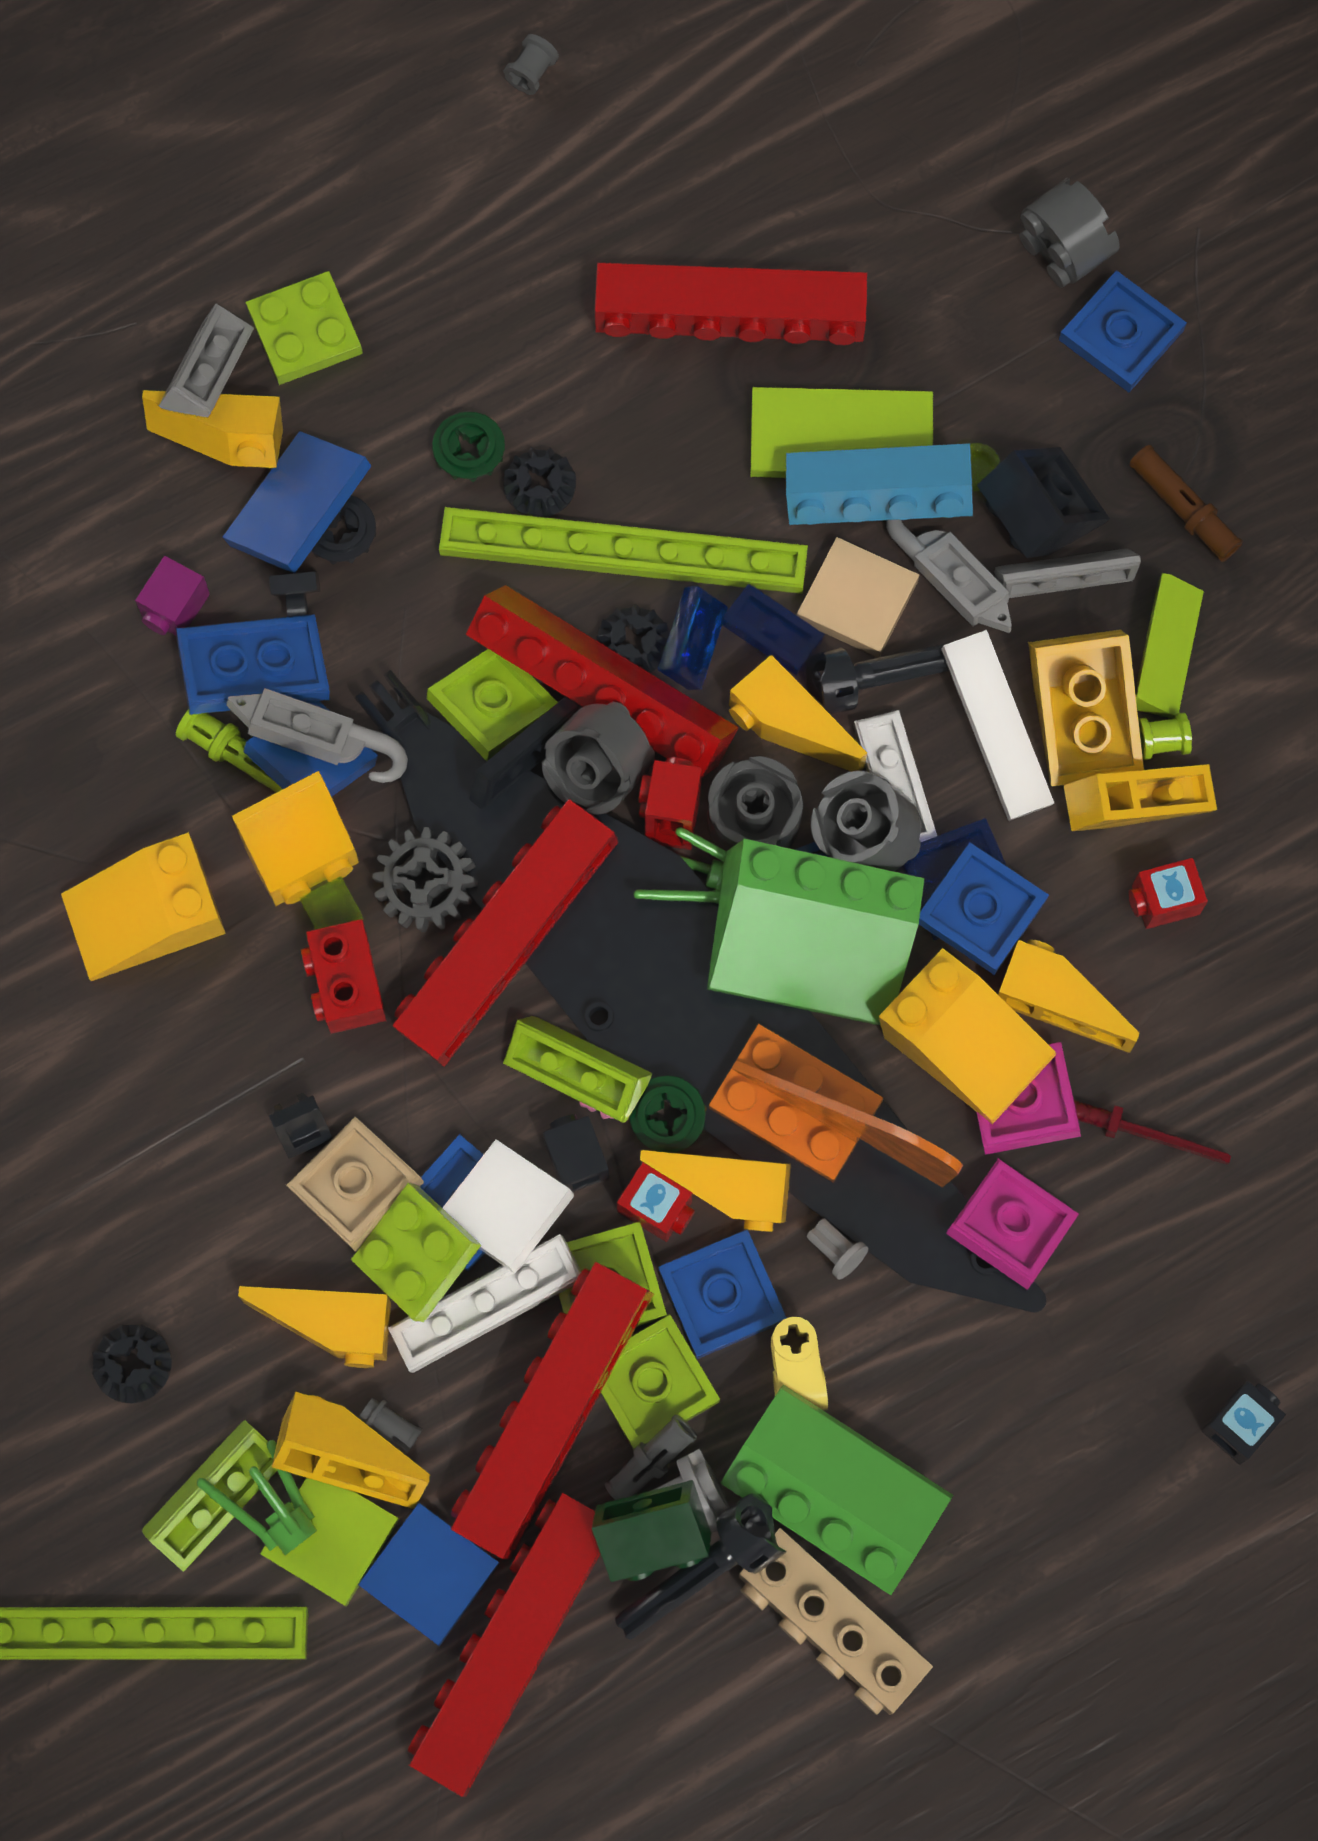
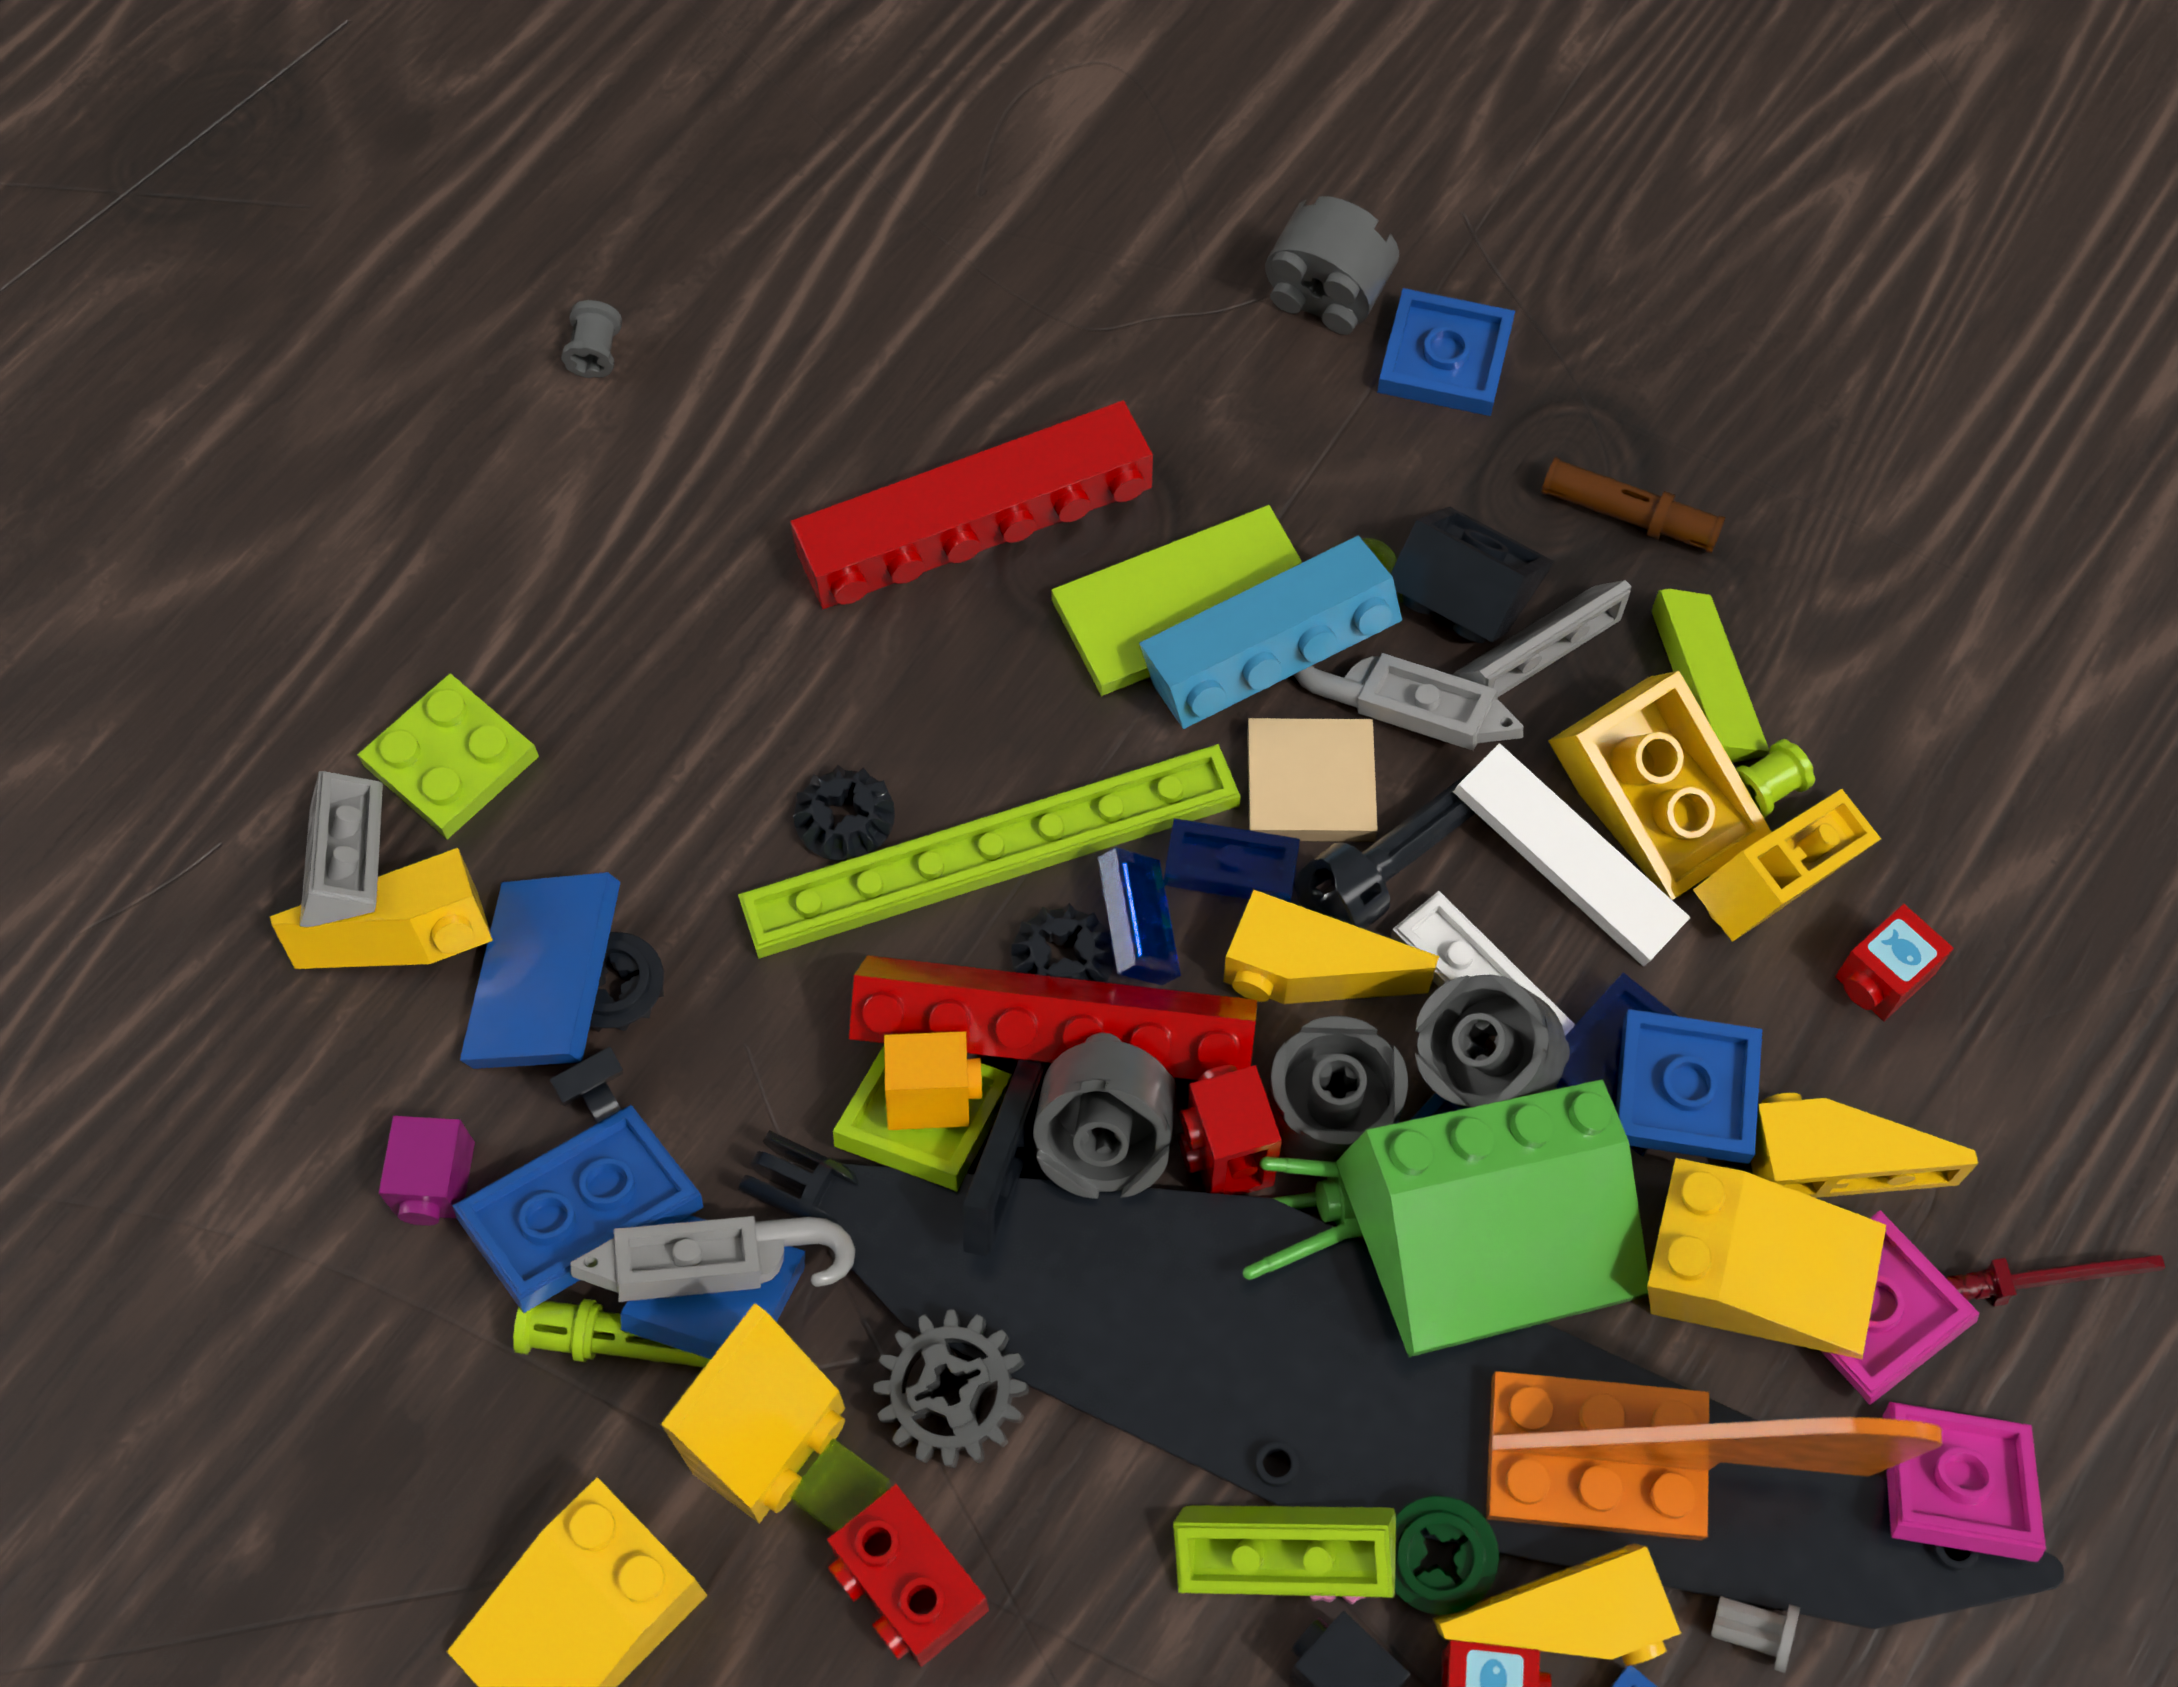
camera: 25 degrees left, 10 degrees down
red brick [392,799,619,1067] -> none
dark green gear [432,412,505,482] -> none
none -> light orange brick [884,1031,982,1130]

